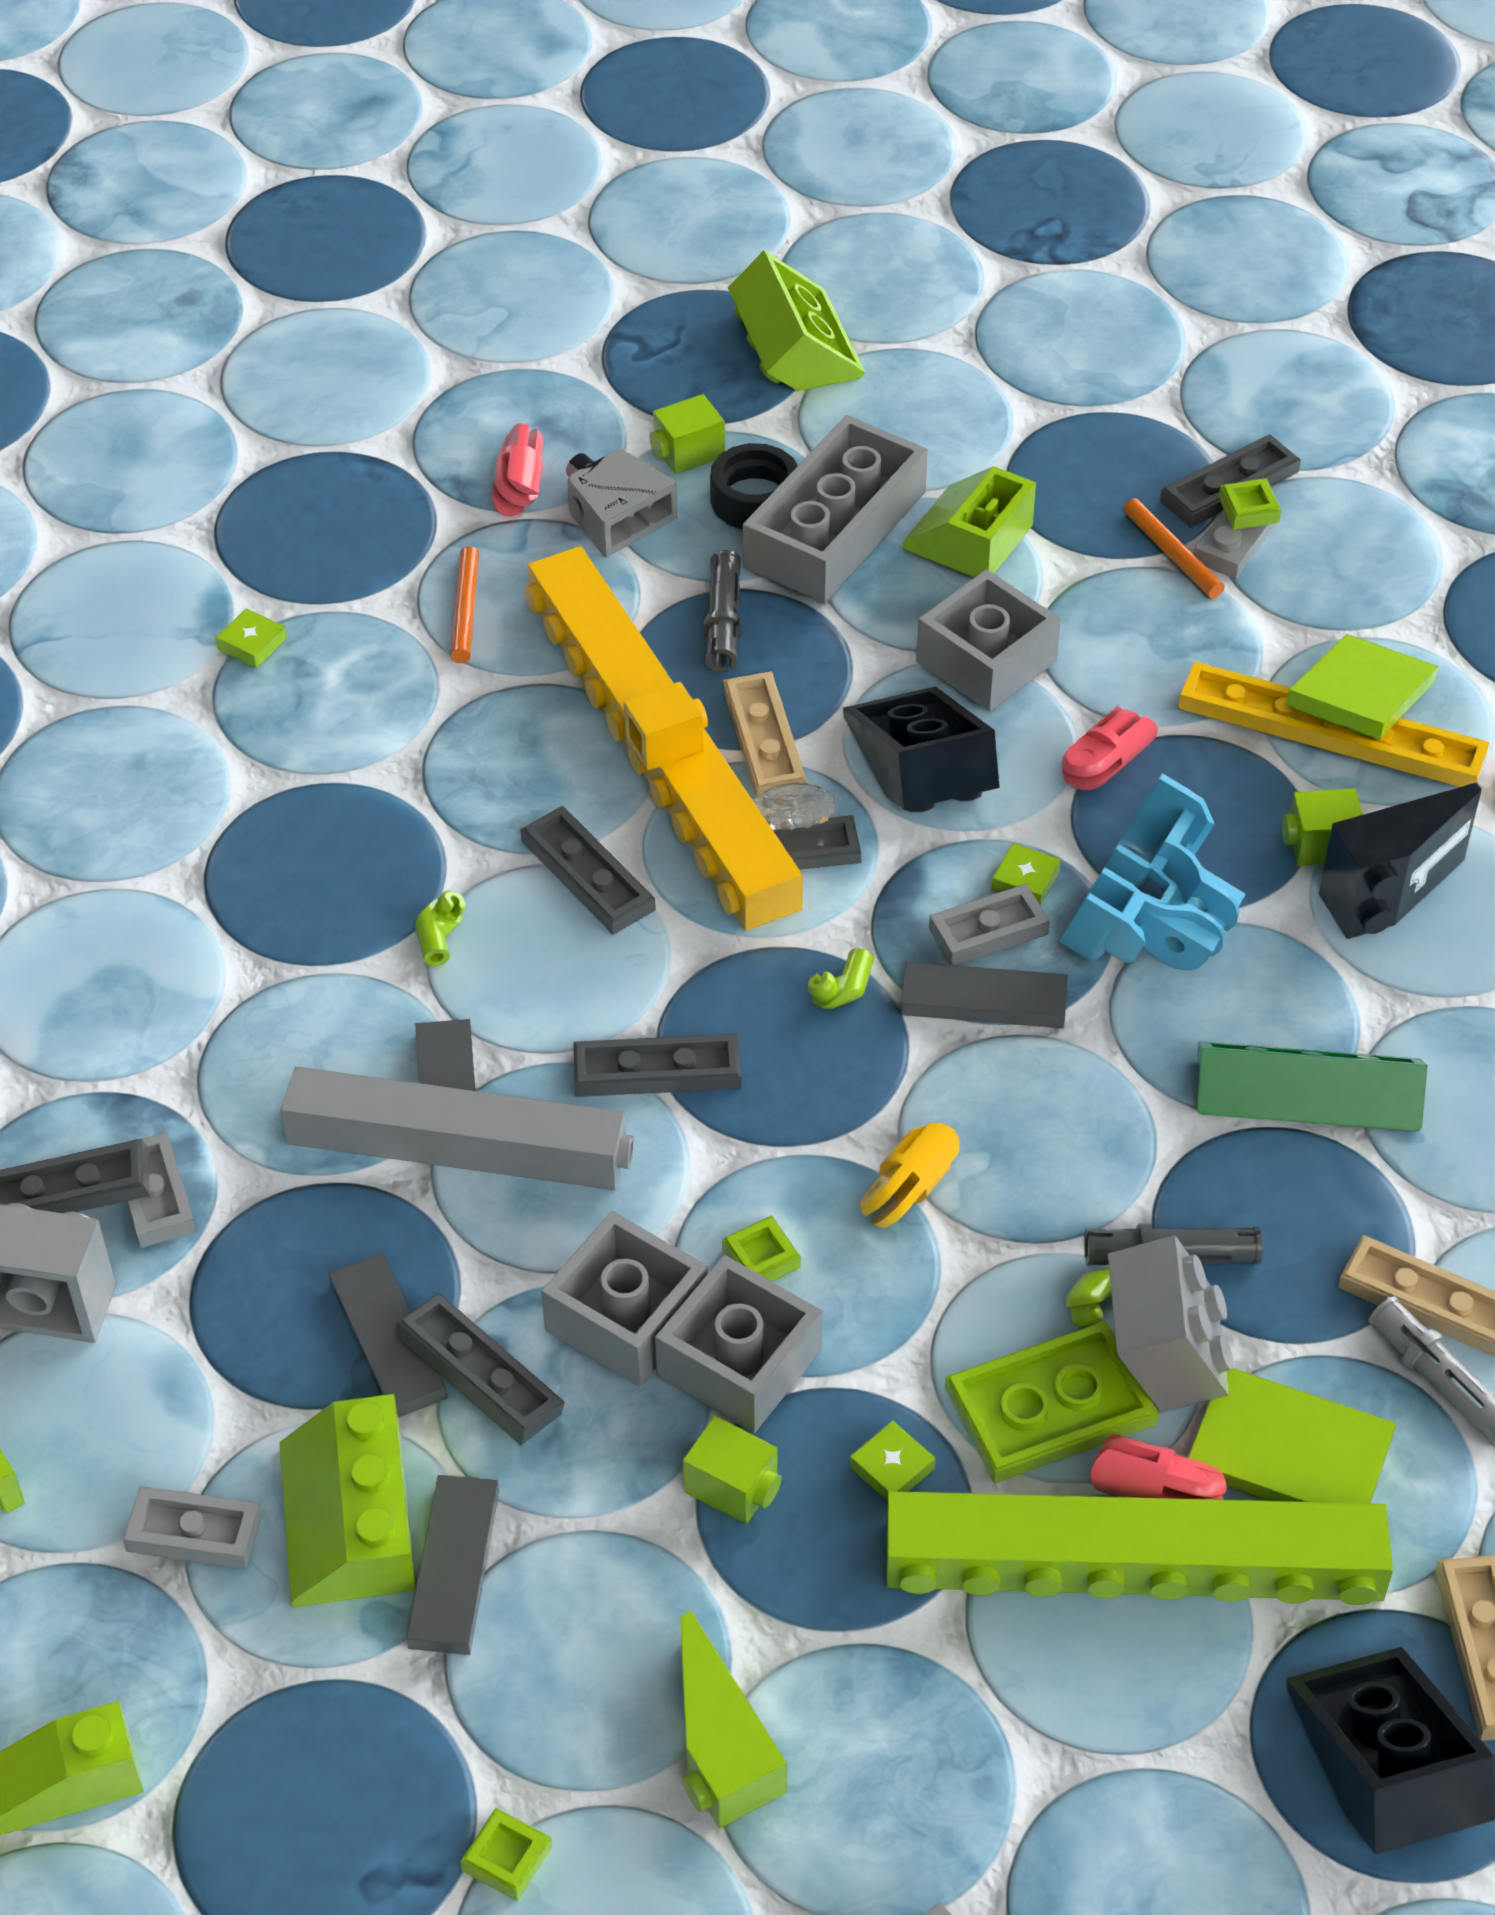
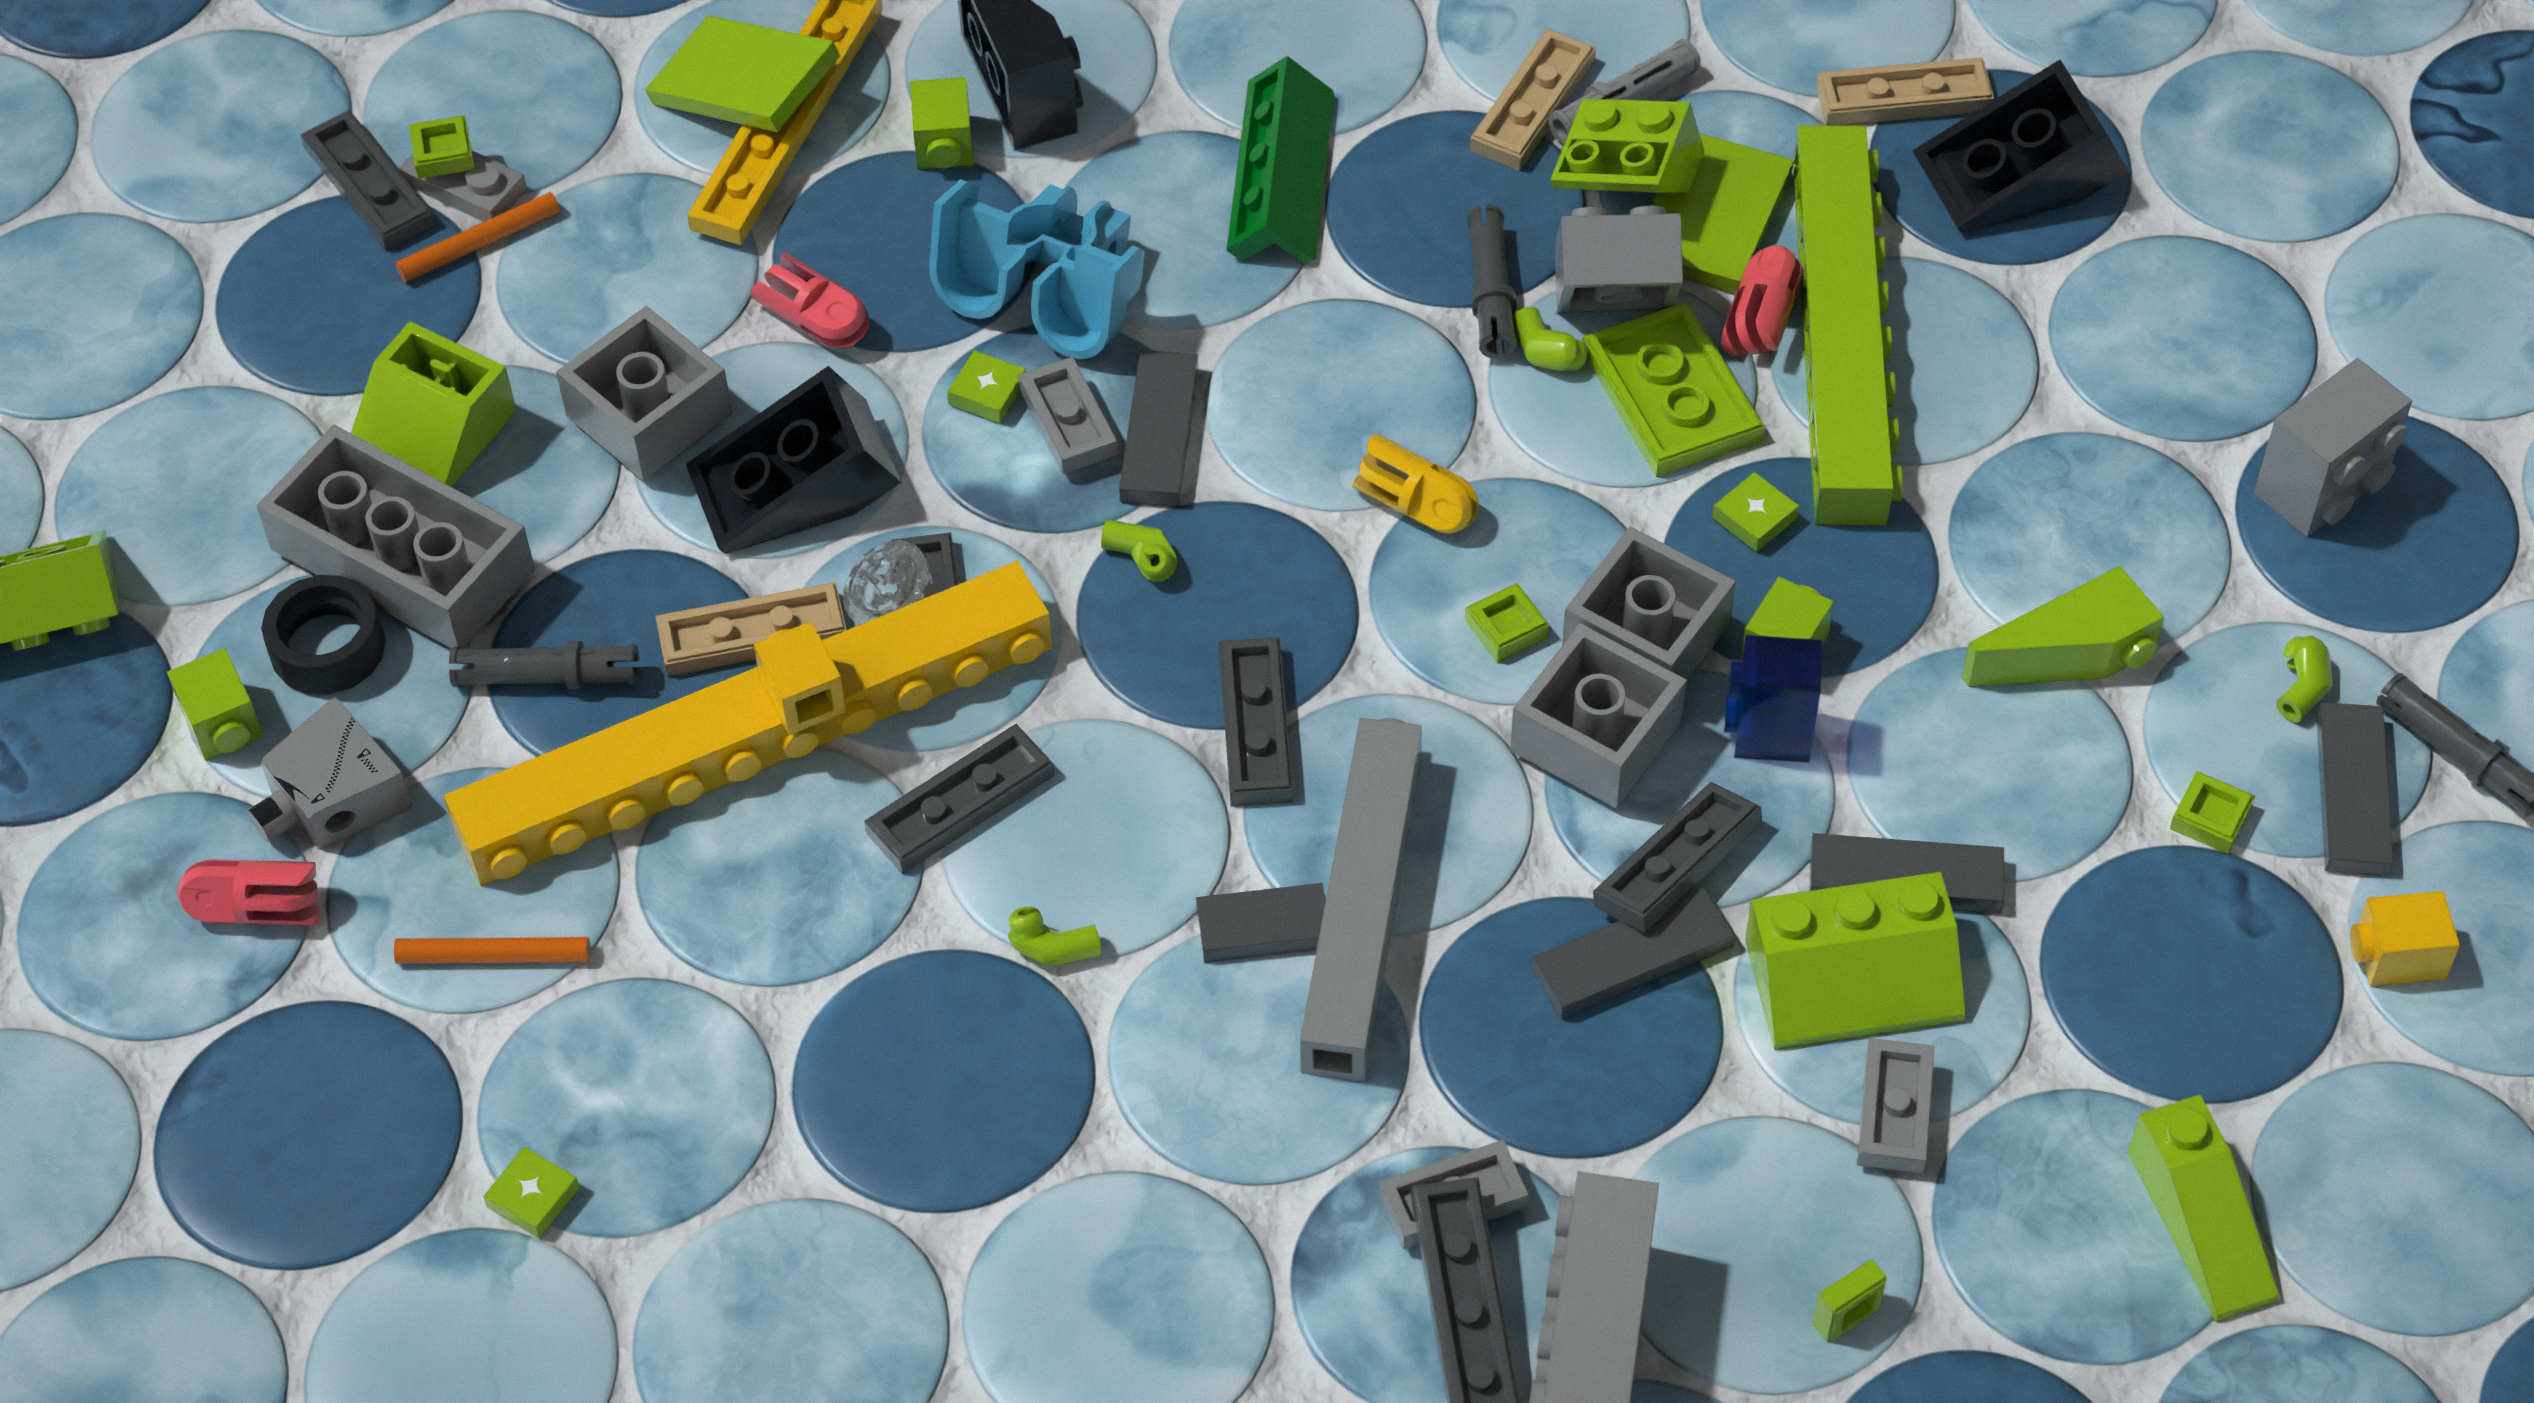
camera: 90 degrees left, 5 degrees up
none -> lime slope [1550,99,1704,193]
none -> clear blue brick [1723,635,1822,763]

